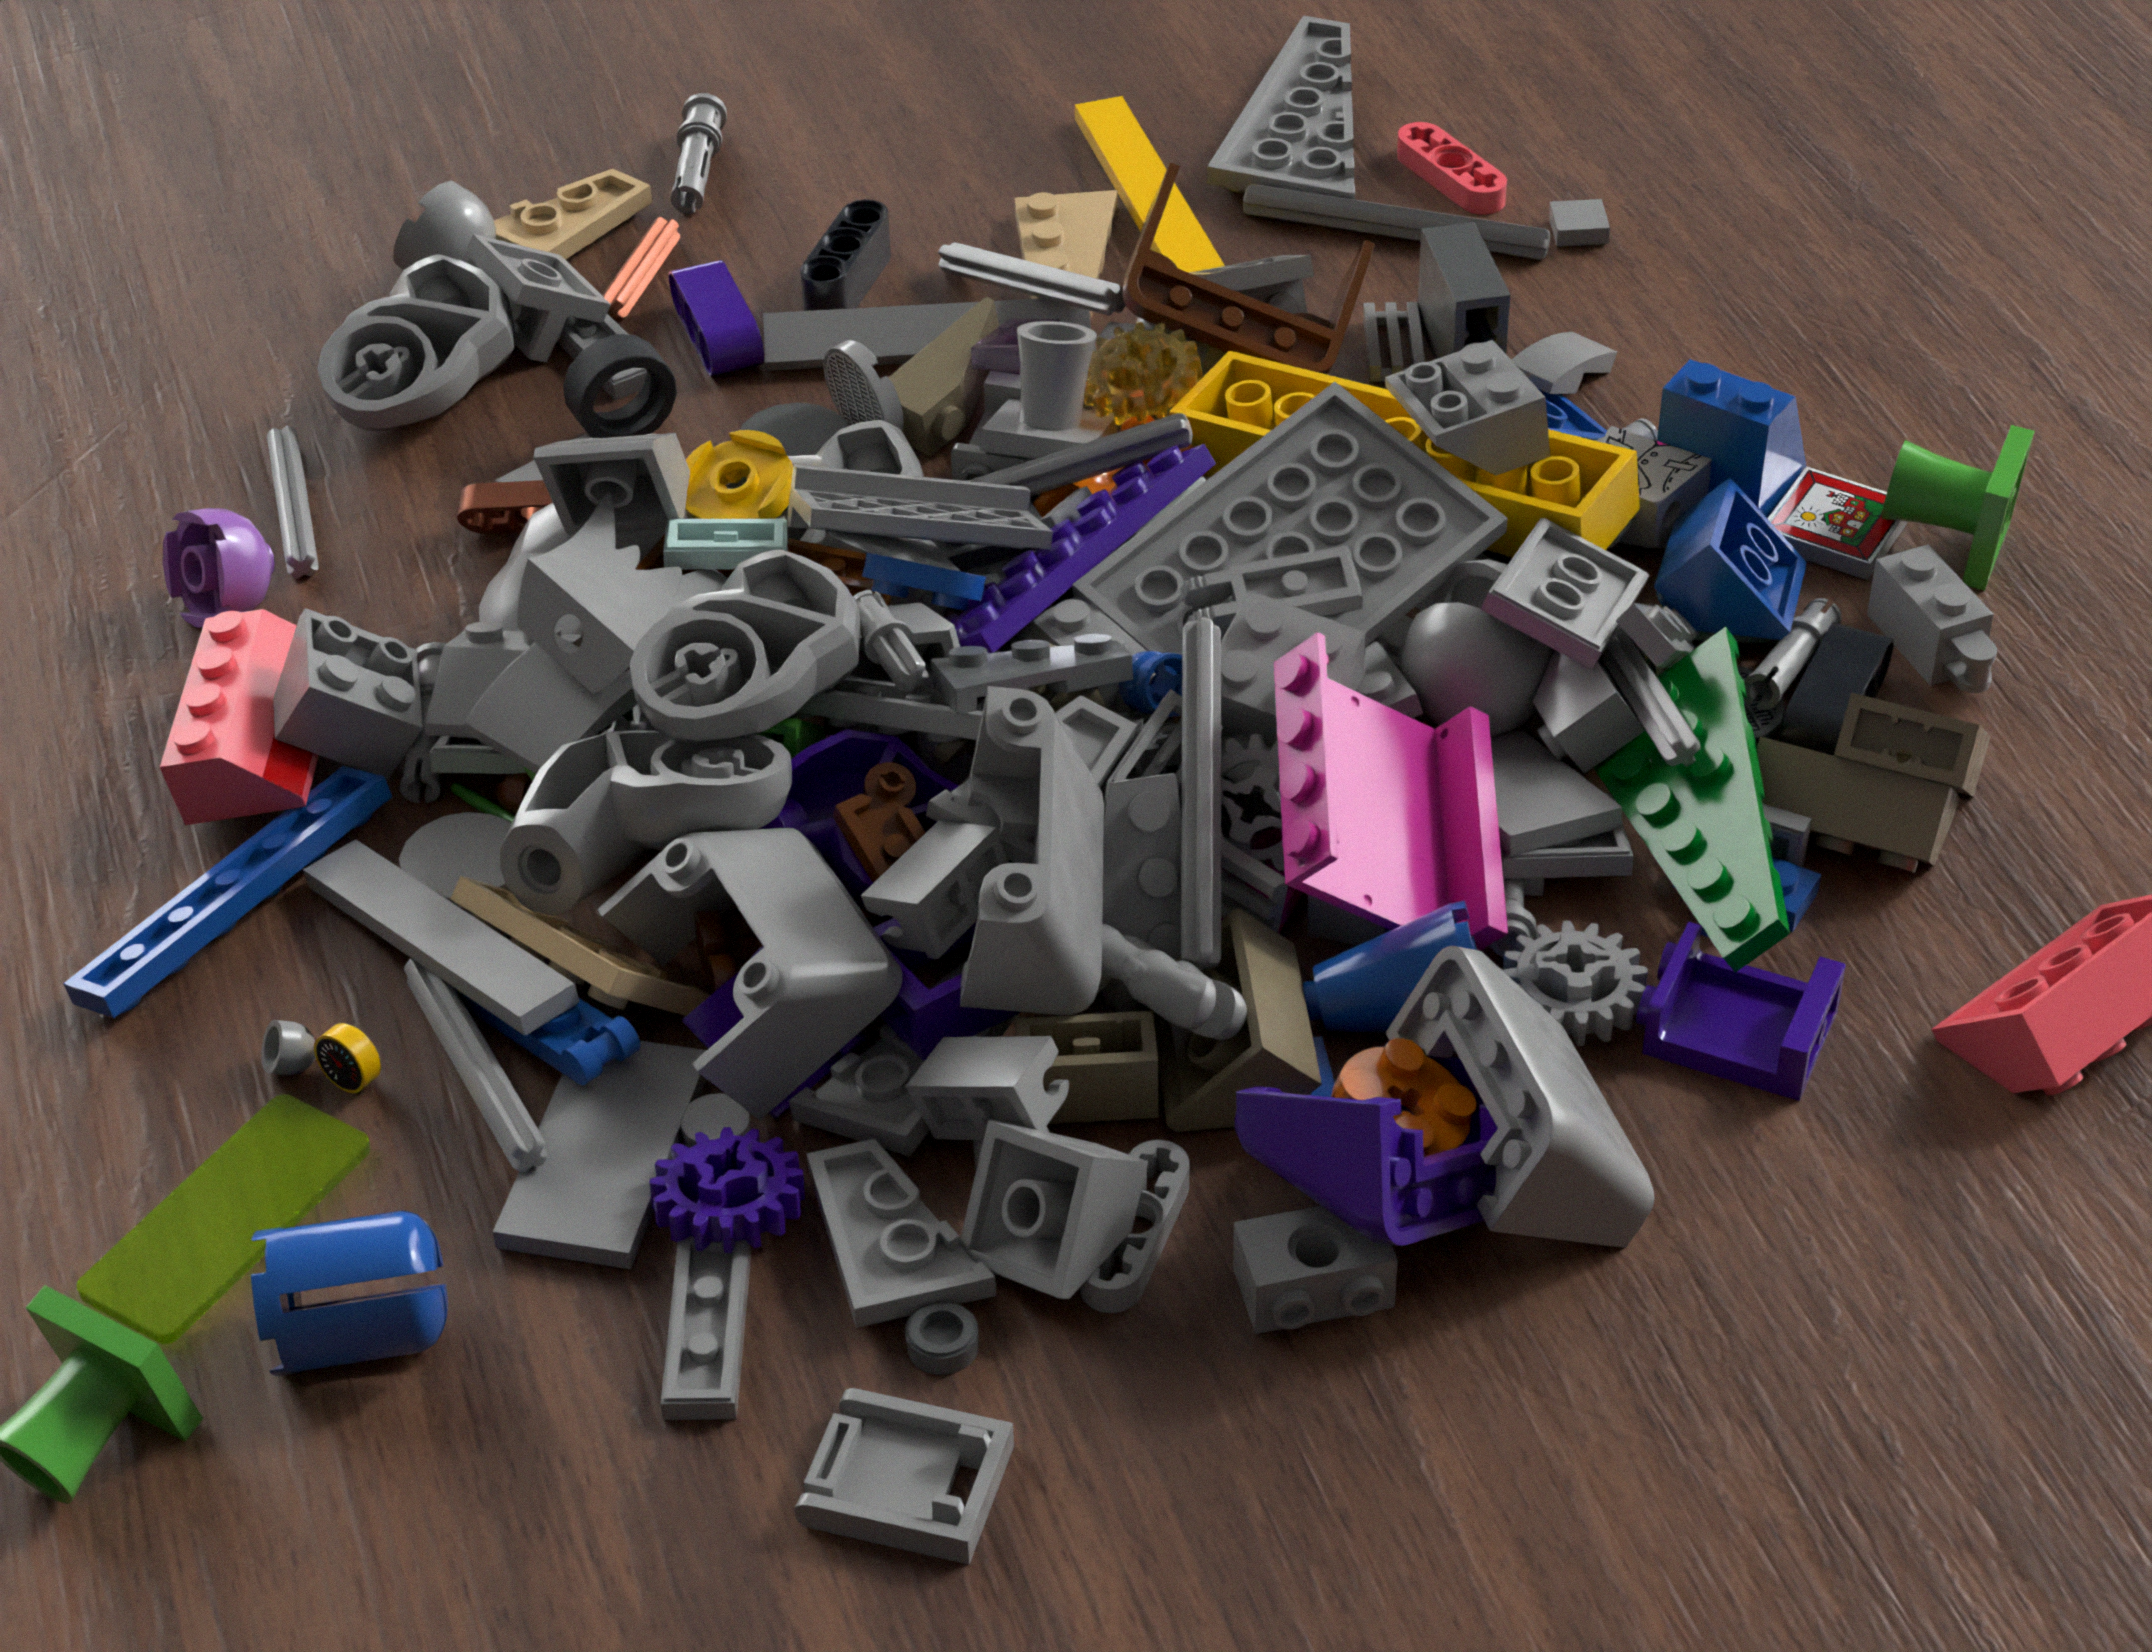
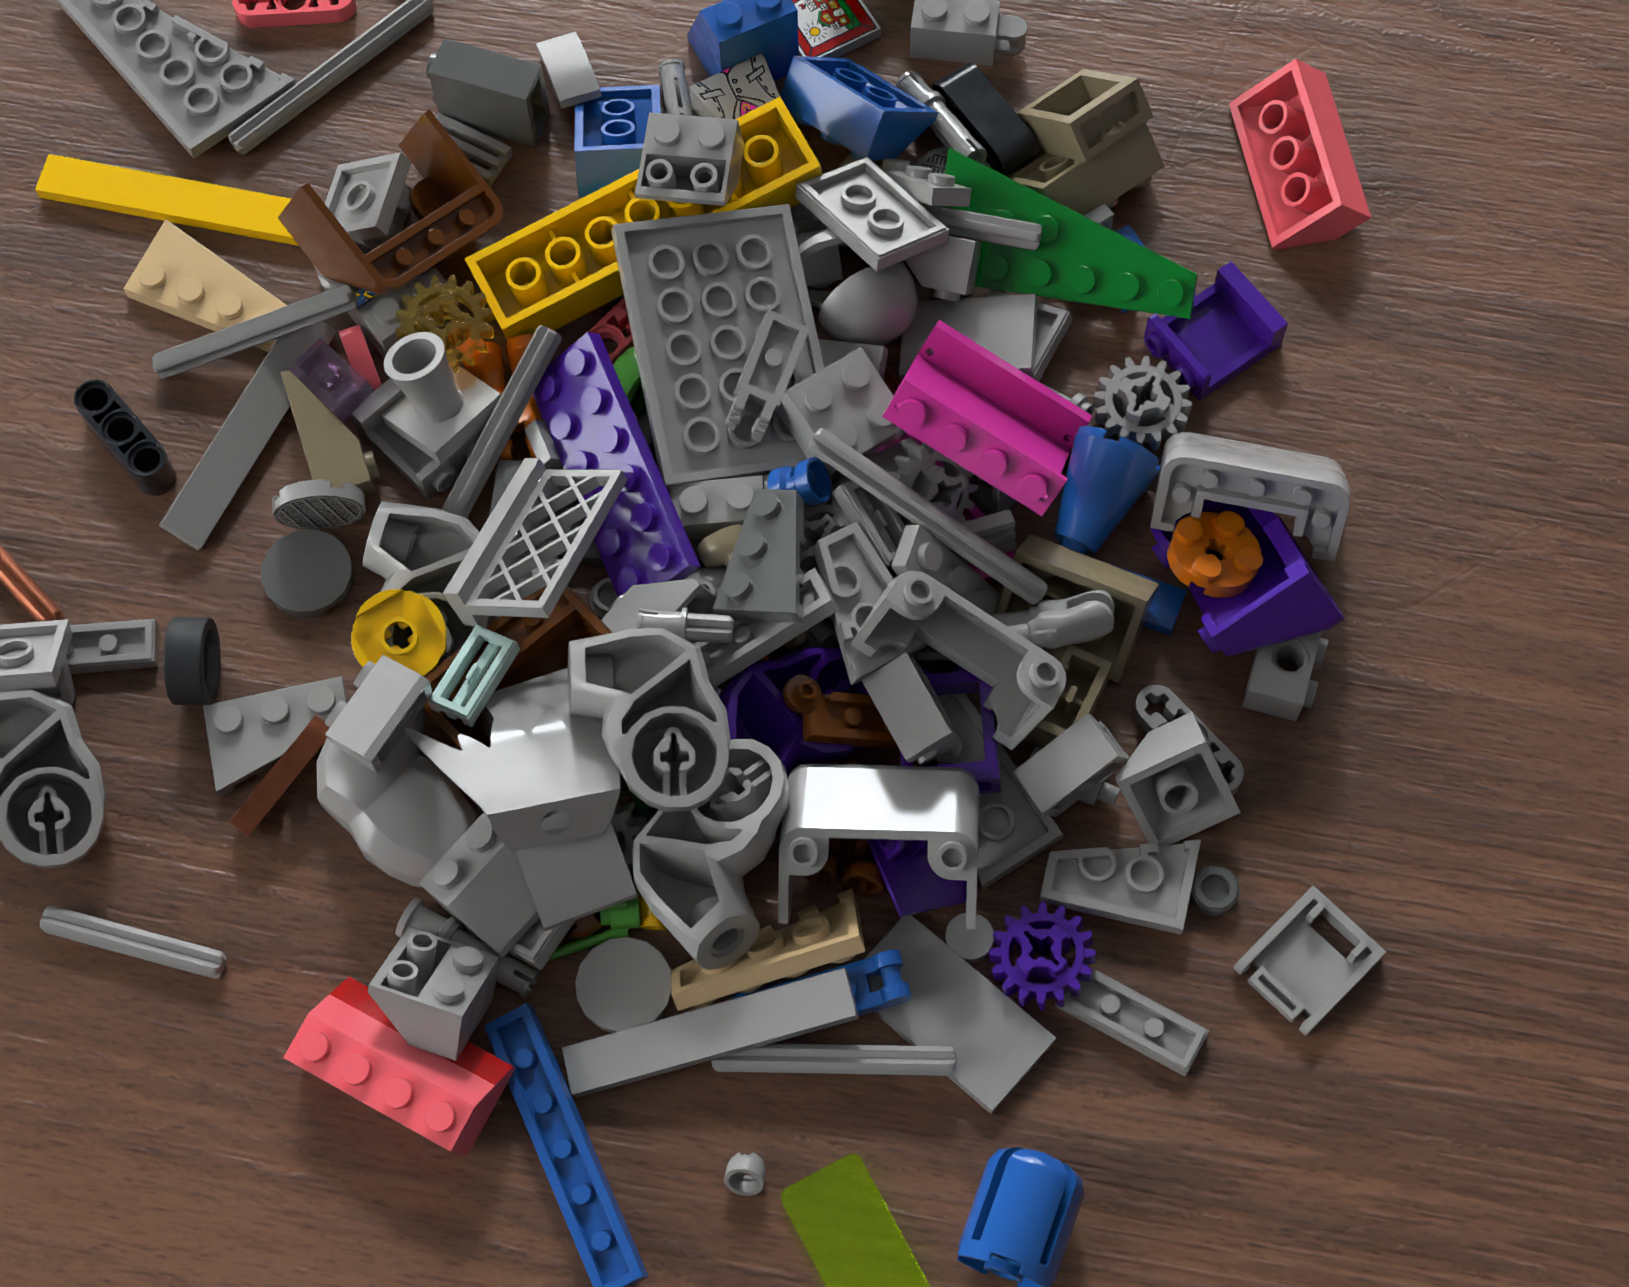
camera: 60 degrees left, 25 degrees up
medium lavender cylinder [162,508,275,628] -> none
tile [314,1023,381,1093] -> none
dark purple beam [668,260,764,376] -> none
blue plate [862,552,986,611] -> none

